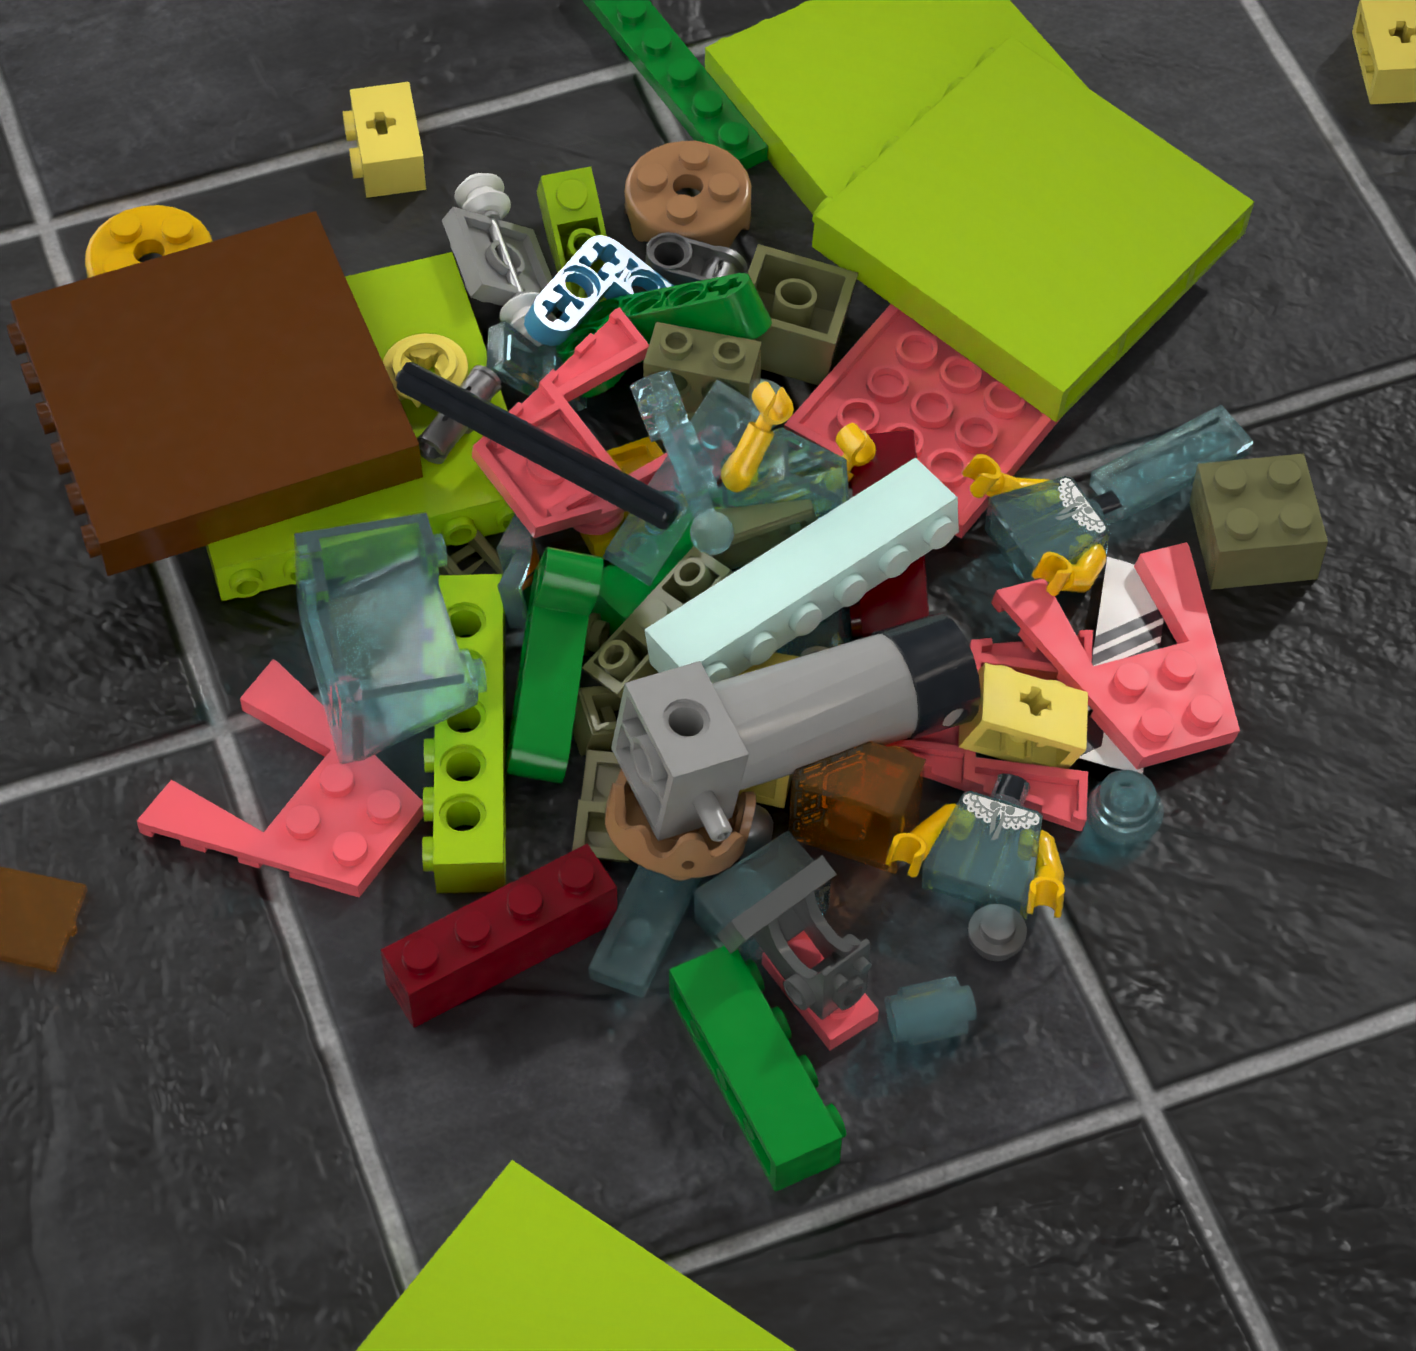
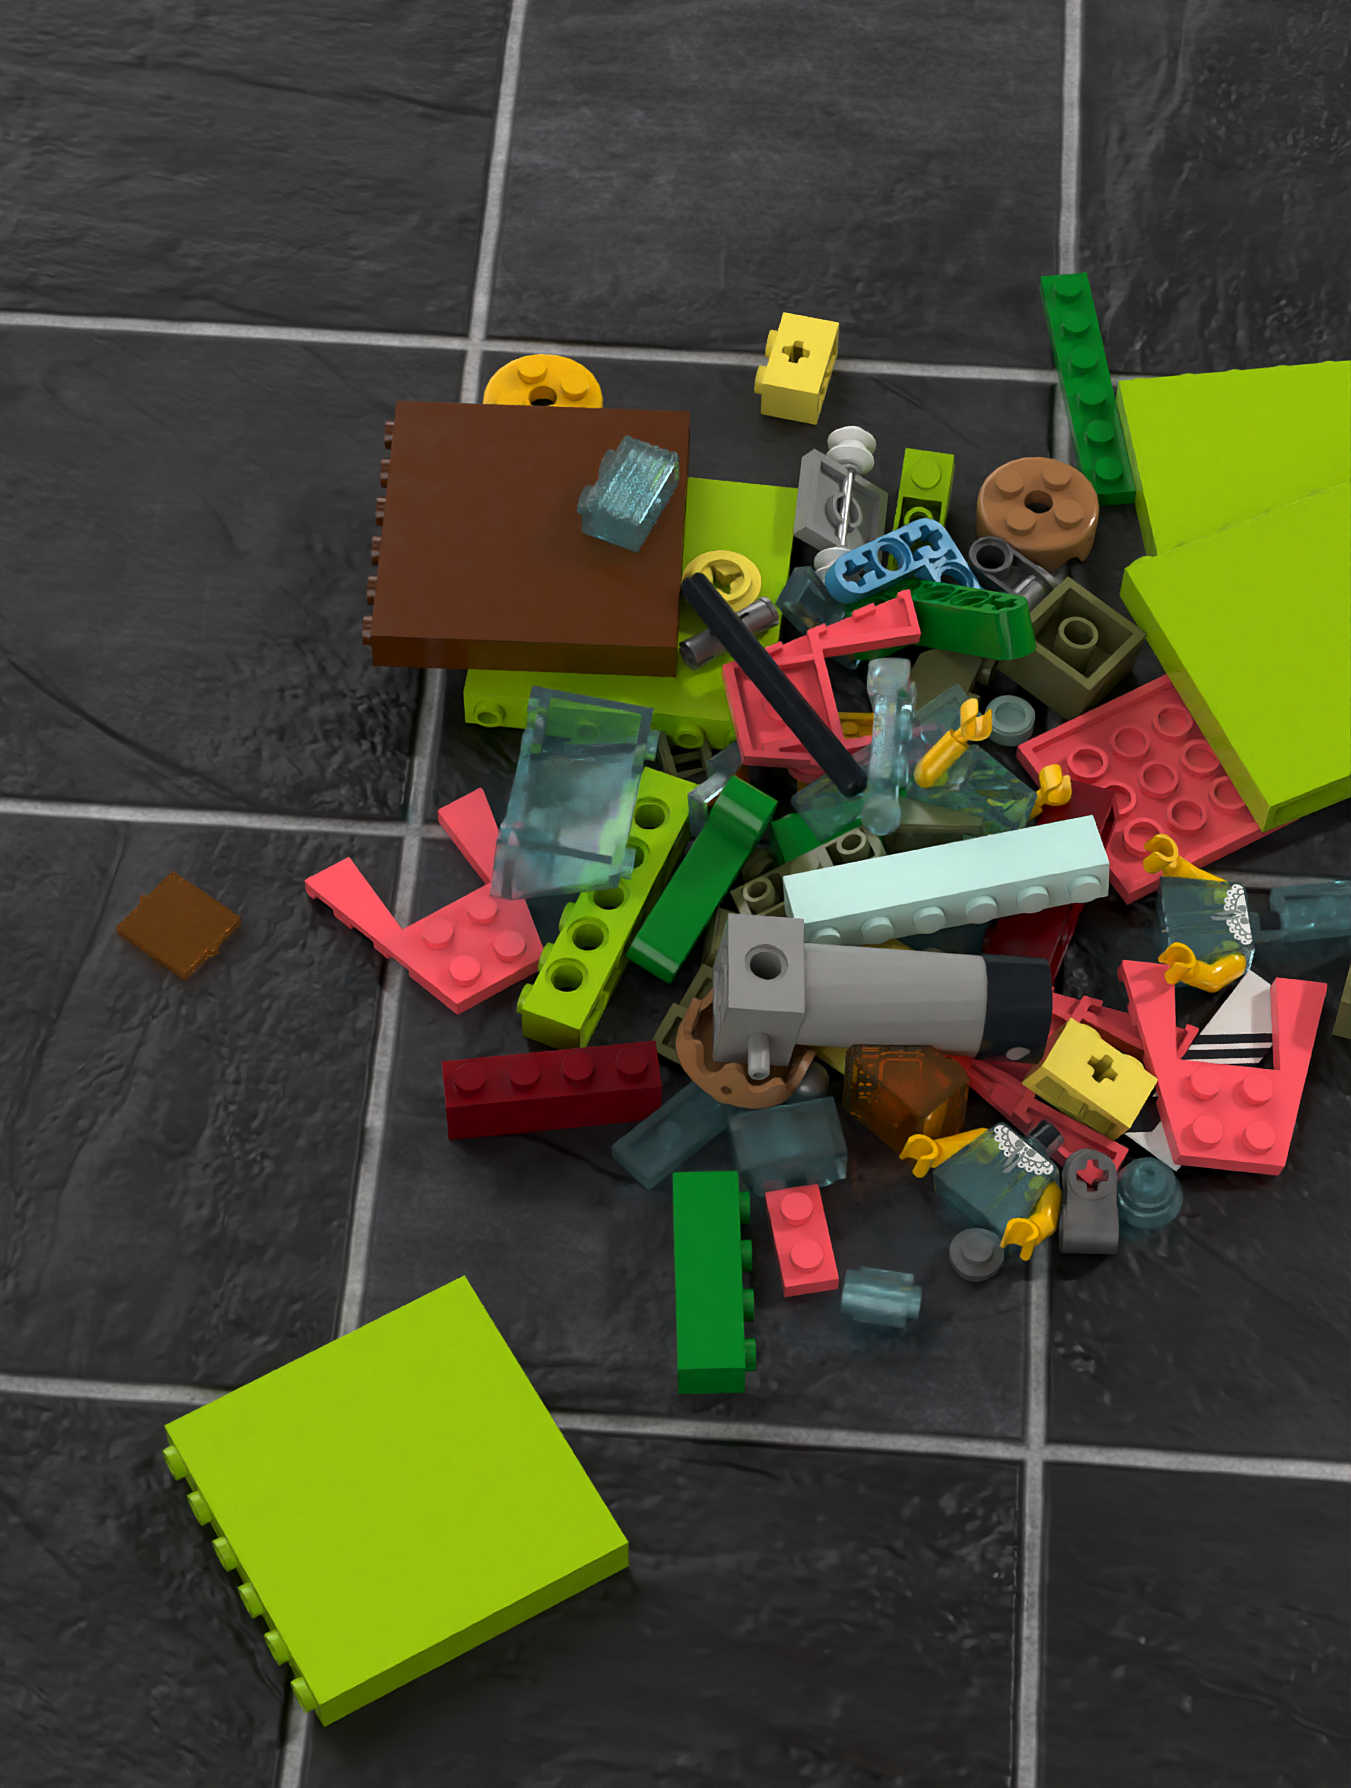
camera: 25 degrees right, 0 degrees up
olive brick [643,322,762,423] -> none
dark grey tile [717,855,872,1020] -> none
none -> clear light blue brick [577,435,679,553]
none -> flat silver piece [1059,1148,1119,1254]

